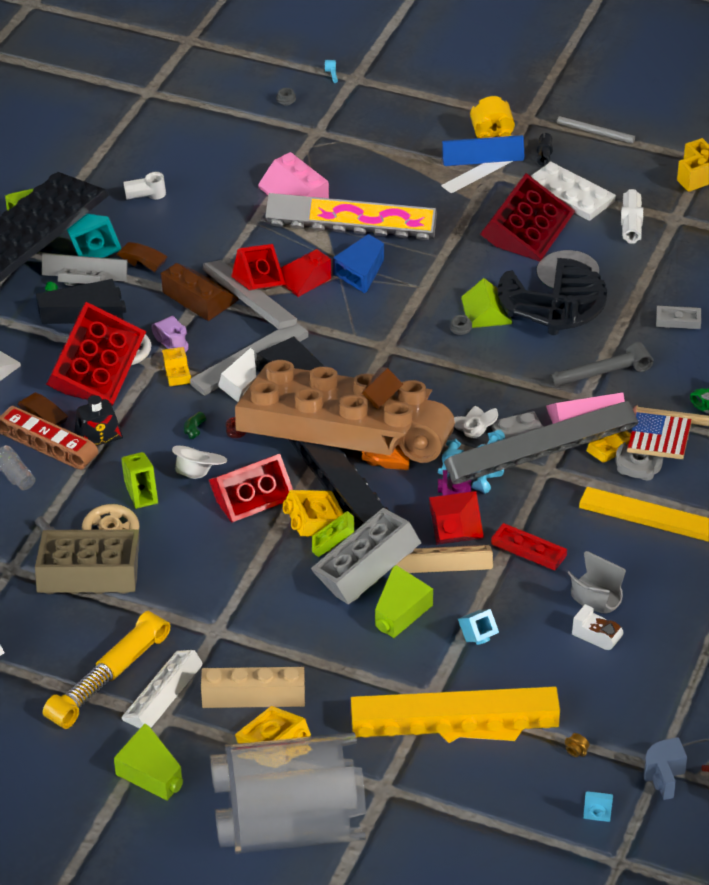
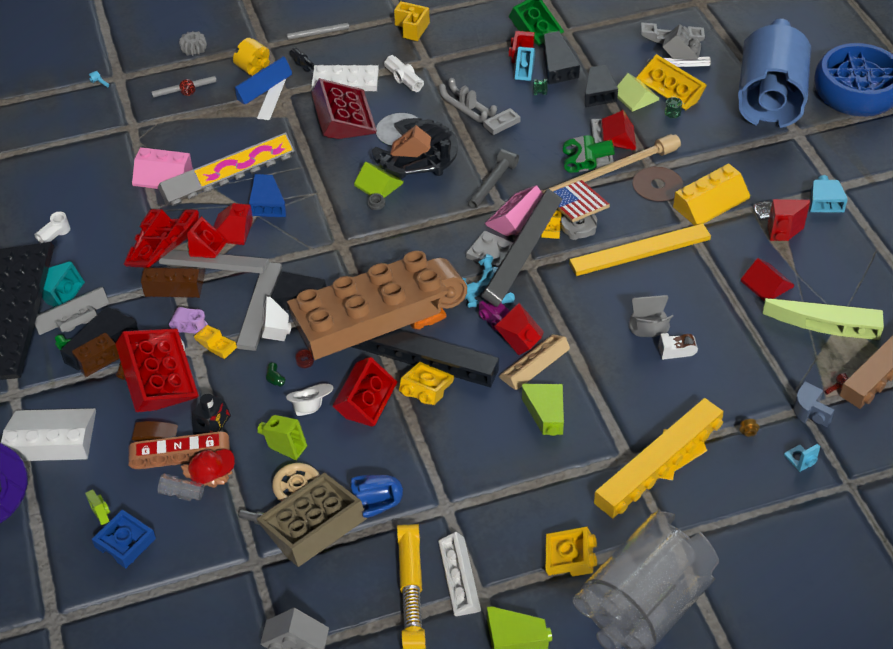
camera: 40 degrees left, 5 degrees up
reddish brown slope [117,242,168,272] -> none
tan brick [201,667,305,708] -> none
dark grey plate [276,88,296,106] -> none
light grey slope [311,508,421,605] -> none
lime plate [312,511,354,557] -> none
reddish brown slope [362,367,403,409] -> none
white plate [454,406,498,438] -> none
medium azure brick [458,609,499,645] -> none
red plate [491,523,567,571] -> none
none -> reddish brown bracket [72,333,120,377]
none -> red wedge [124,209,199,268]
none -> light grey bar [151,76,216,98]
none -> light grey gear [179,31,207,56]
none -> clear red bush [179,79,196,96]
none -> red hair [181,449,235,488]
none -> blue hair [350,475,403,518]
none -> nougat slope [391,125,431,157]
none -> light grey piece [439,78,497,123]

